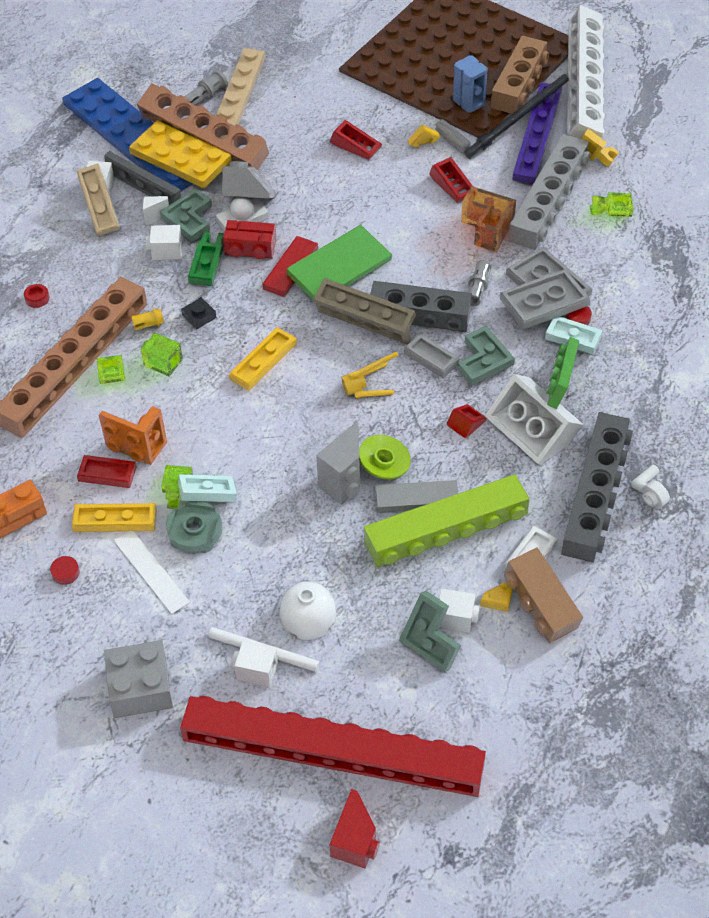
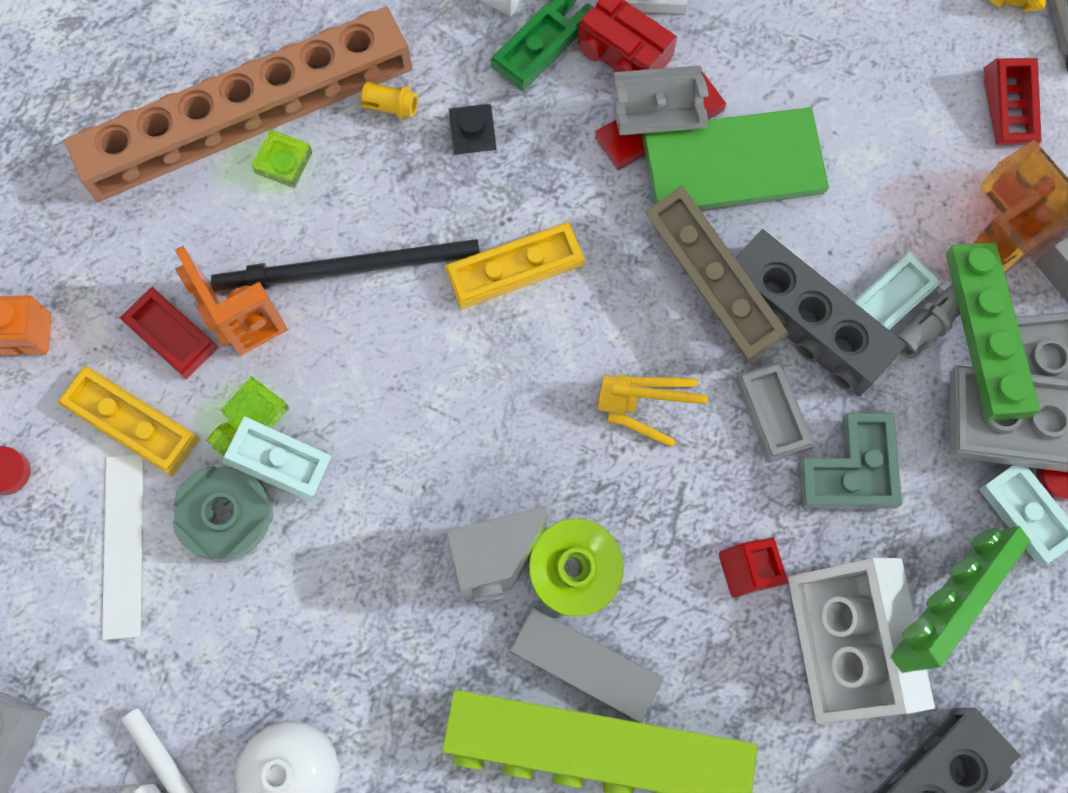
camera: 30 degrees right, 20 degrees up
clear neon green brick [141,332,183,377] -> none
none -> black bar [211,239,480,292]
none -> light grey hinge [613,65,708,135]
none -> light aqua tile [854,252,942,330]
none -> bright green plate [946,242,1040,421]

